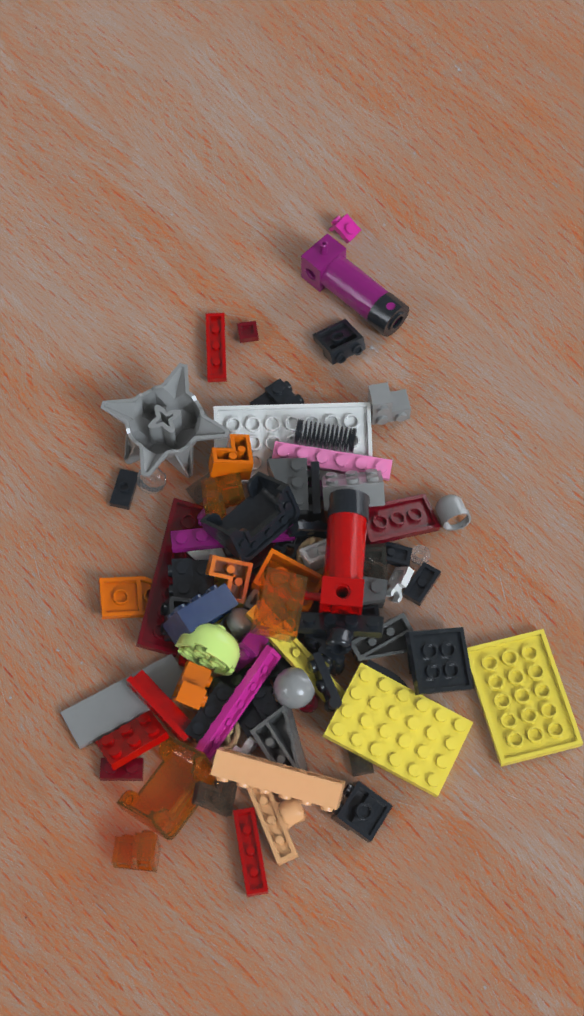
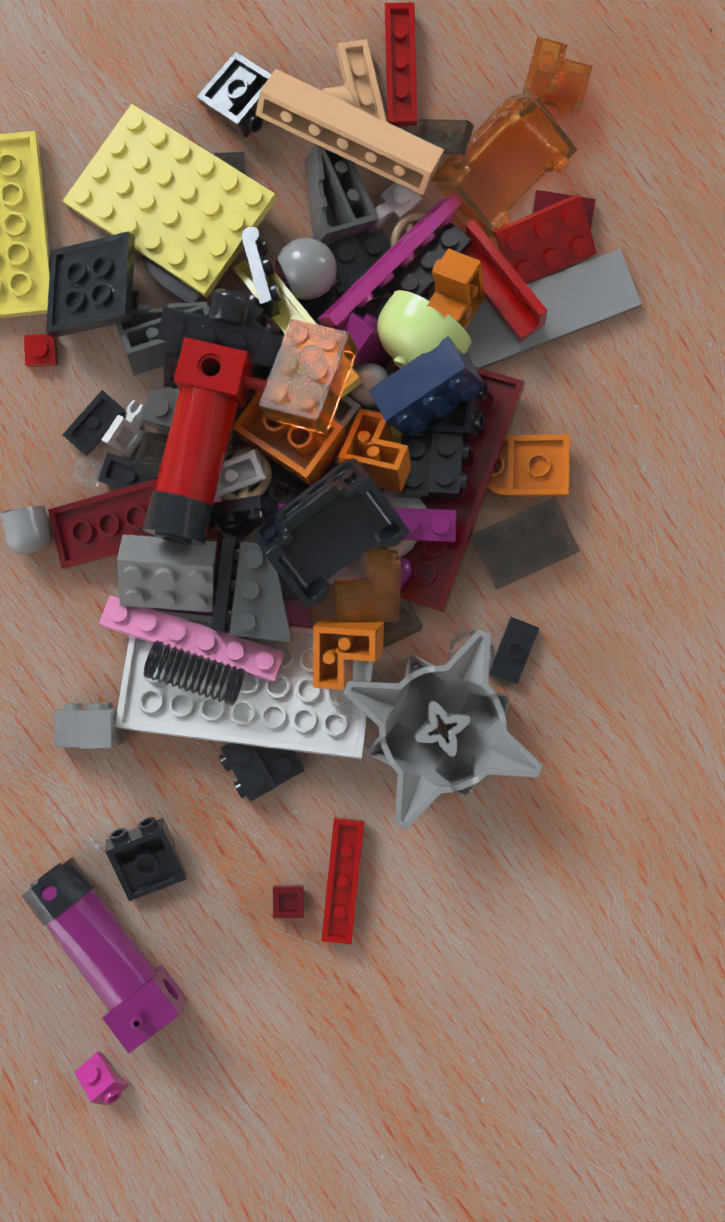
camera: 175 degrees left, 25 degrees up
none -> red plate [24,334,58,367]
none -> clear smoke plate [471,496,580,590]

